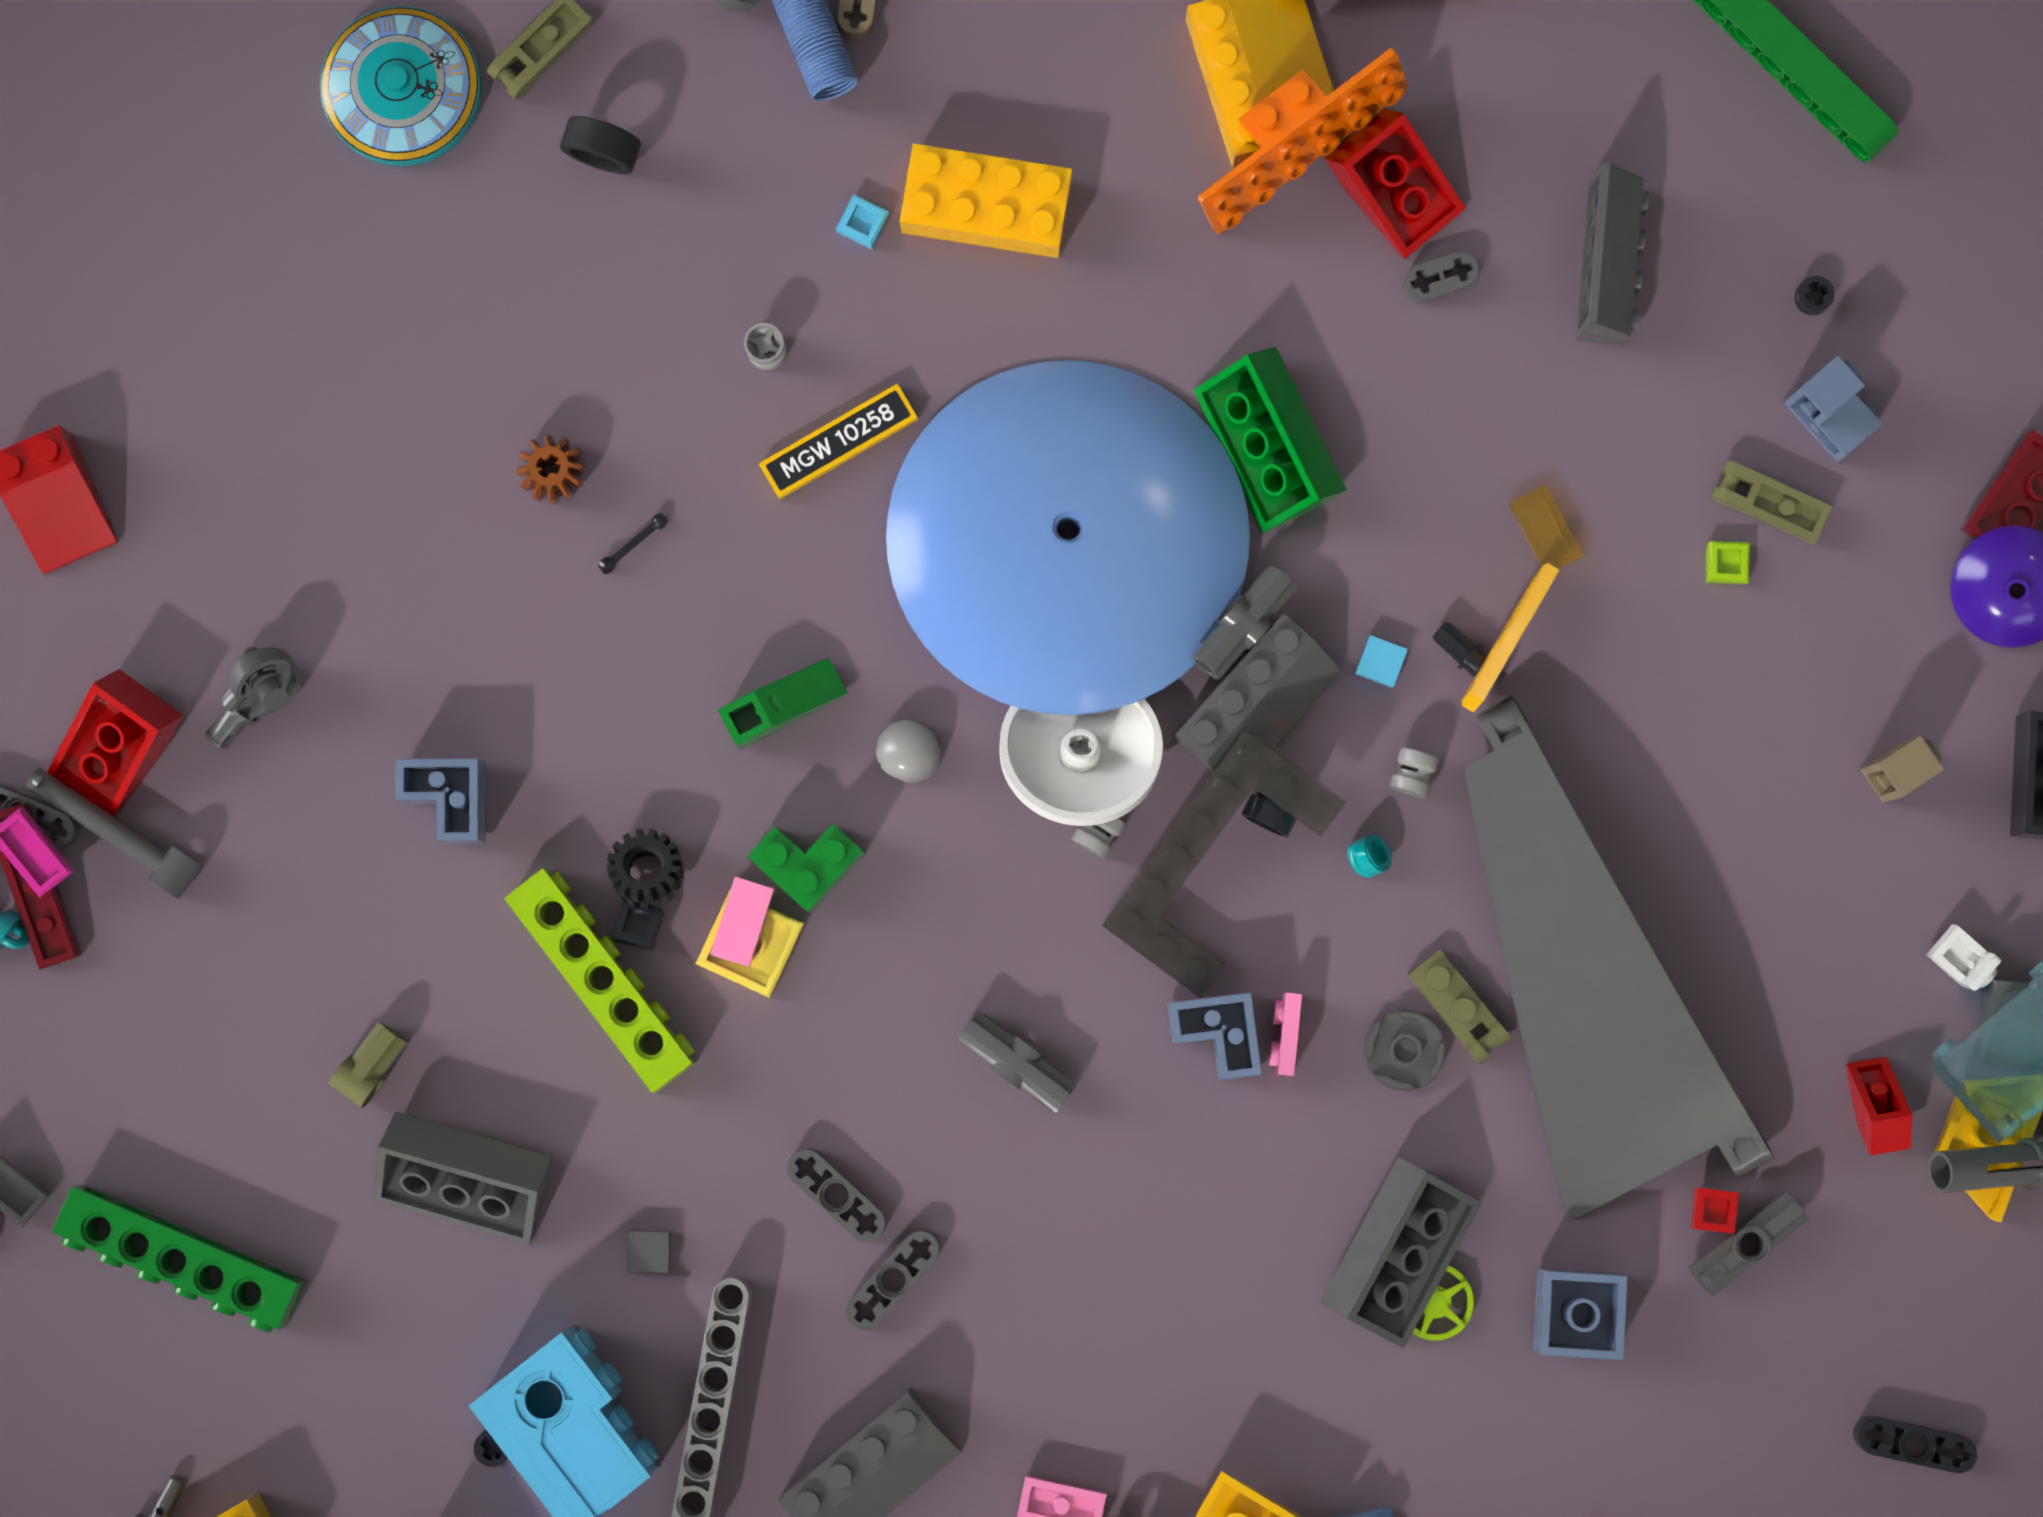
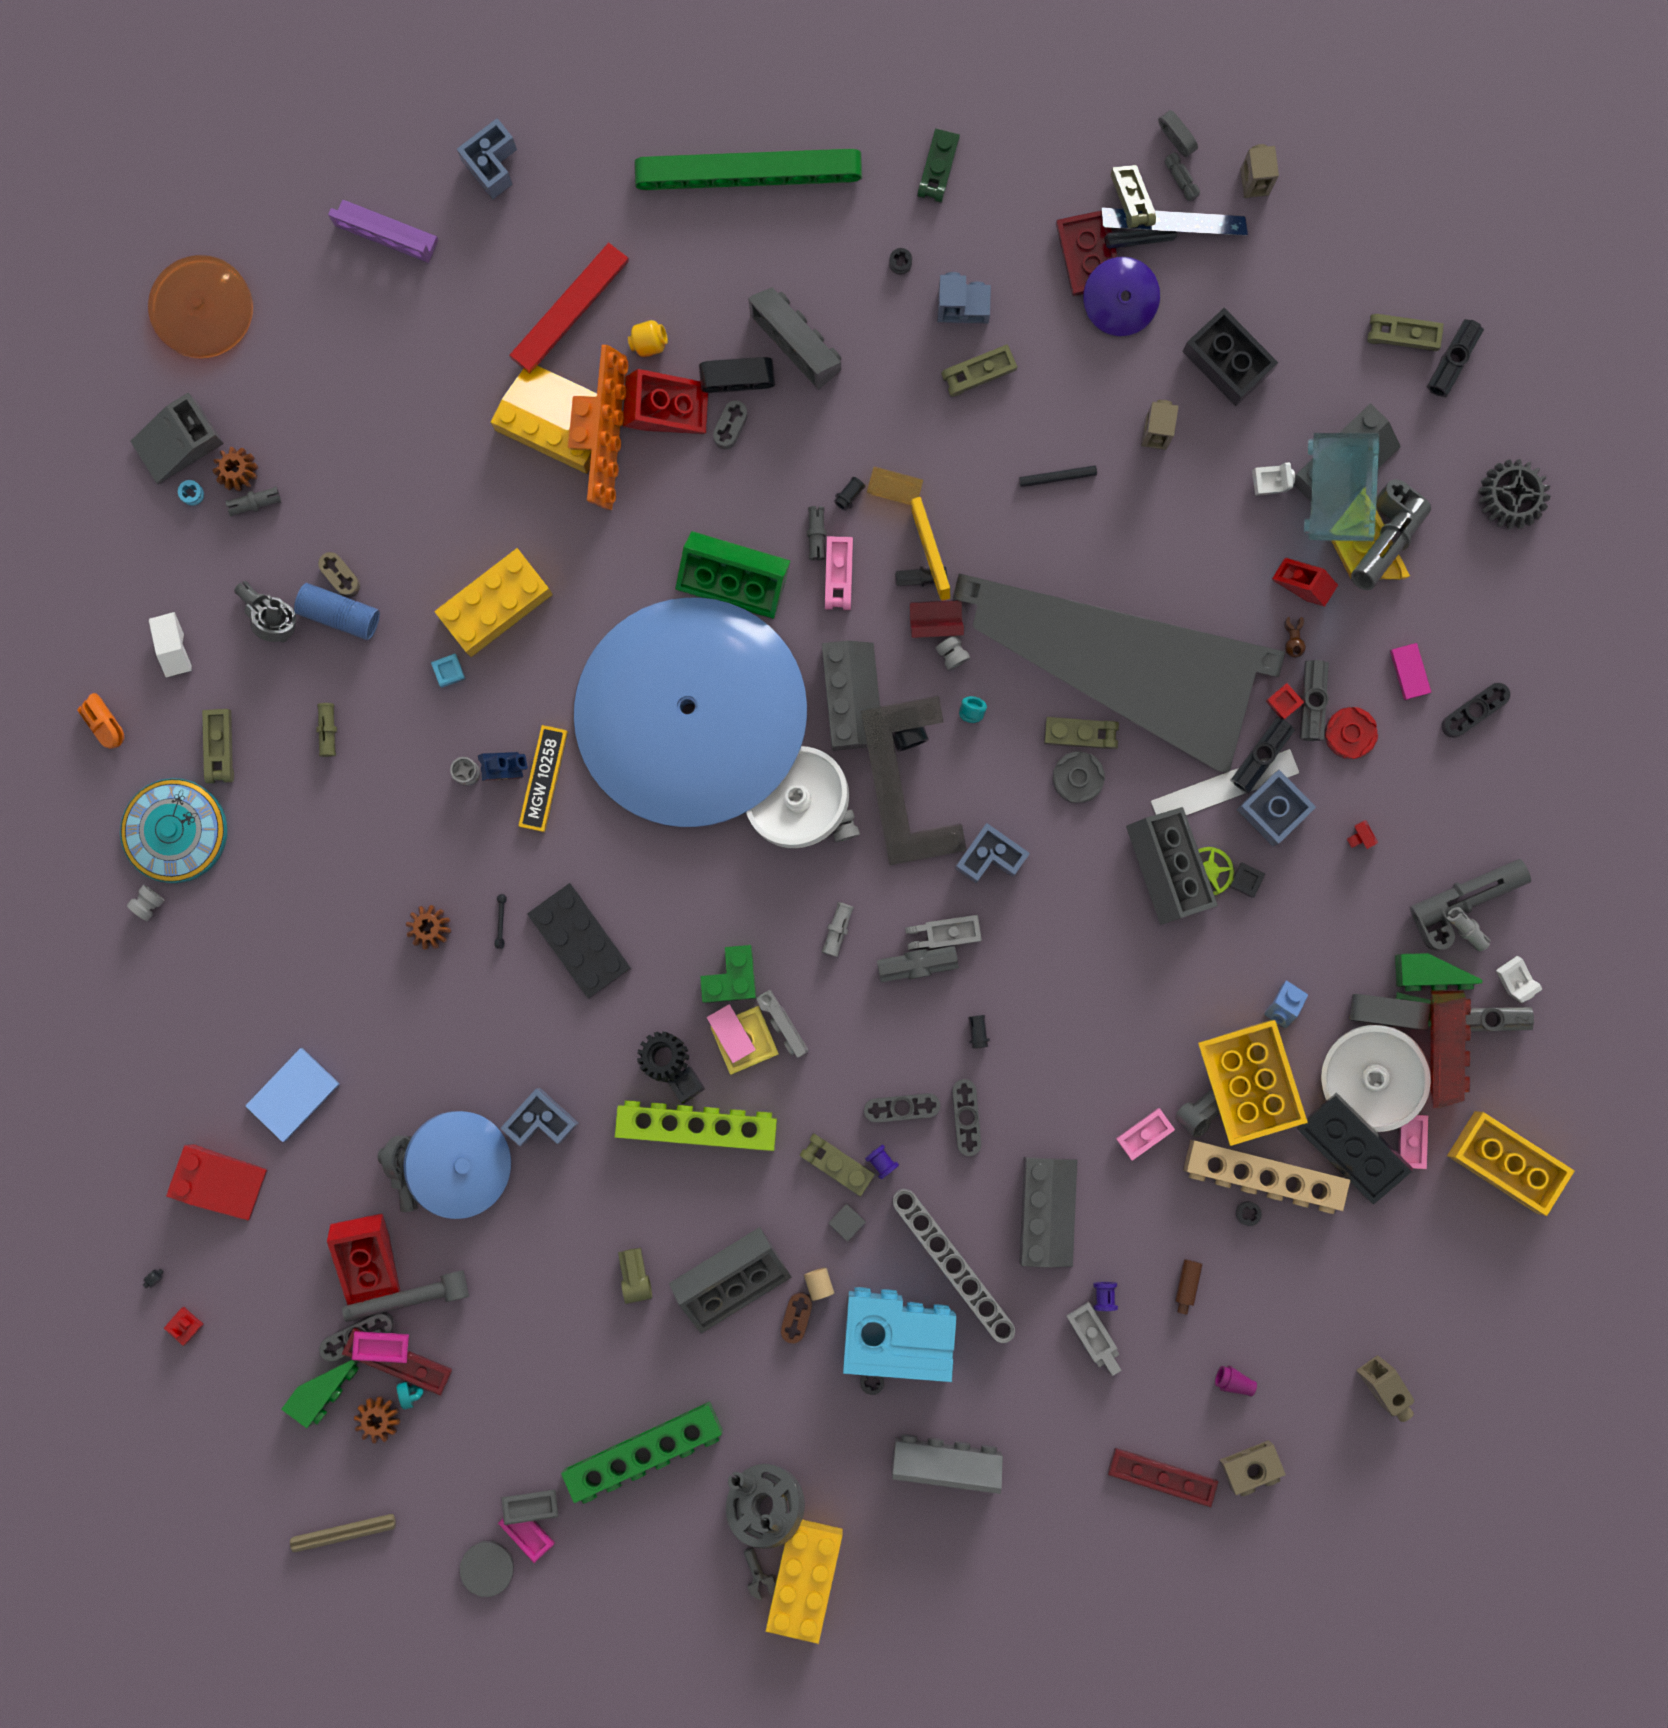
camera: 50 degrees left, 0 degrees up
black tyre [560,116,641,174] -> none
green slope [717,657,848,750] -> none
light grey hair [875,719,942,784] -> none
dark grey piece [1191,565,1297,680] -> none
bright pink plate [1269,992,1302,1076] -> none
medium azure tile [1355,635,1408,688] -> none
lime tile [1706,541,1750,585] -> none
none -> light grey wheel [126,885,165,921]
none -> light blue tile [246,1048,340,1142]
none -> olive pin [316,703,337,757]
none -> medium blue dish [404,1111,511,1219]
none -> dark blue hips [477,752,528,781]
none -> black plate [527,883,631,999]
none -> yellow head [628,320,668,358]
none -> black beam [699,357,775,393]
none -> dark grey piece [726,1464,805,1549]
none -> light grey hinge [756,990,809,1058]
none -> reddish brown beam [781,1292,812,1344]
none -> olive plate [799,1133,875,1197]
none -> tan beam [804,1267,834,1301]
none -> dark grey pin [806,506,827,561]
none -> light grey pin [822,902,854,957]
none -> bright pink plate [825,536,853,610]
none -> black pin [834,476,865,511]
none -> dark purple bush [865,1144,899,1179]
none -> light grey hinge [905,915,982,950]
none -> dark red panel [910,600,964,638]
none -> dark green plate [917,128,960,203]
none -> black pin [968,1015,990,1049]
none -> black bar [1019,465,1097,487]
none -> white sticker [1151,749,1299,815]
none -> black plate [1229,862,1265,898]
none -> black piece [1230,717,1295,793]
none -> reddish brown arm [1284,617,1306,658]
none -> red tile [1325,707,1378,759]
none -> red tile [1347,820,1378,849]
none -> dark pink tile [1390,643,1431,701]

